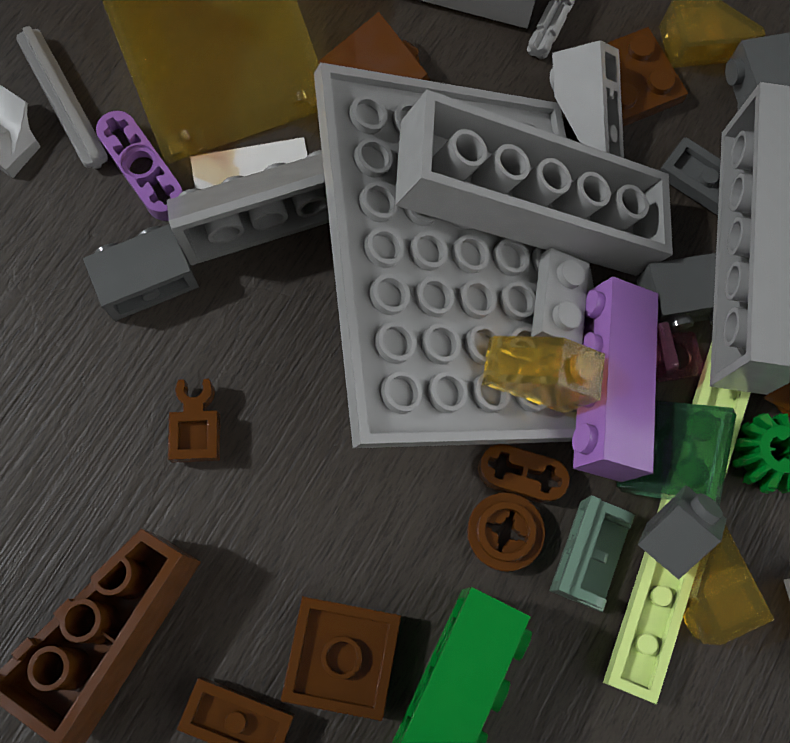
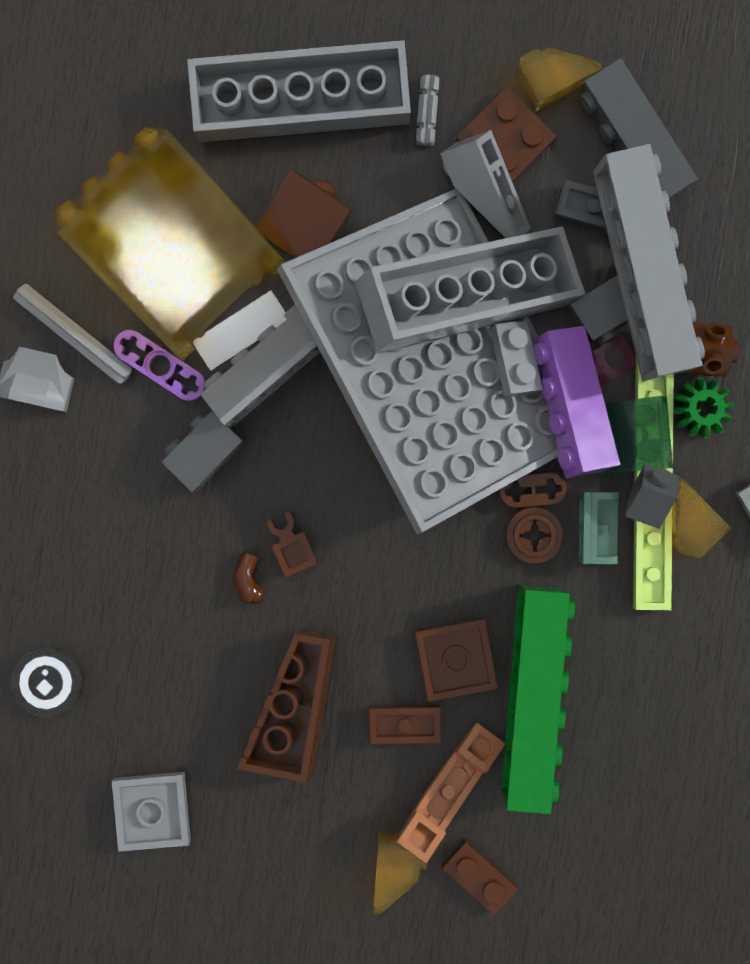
camera: 15 degrees left, 15 degrees up
clear yellow slope [482,336,605,413] -> none
none -> reddish brown arm [232,551,264,604]

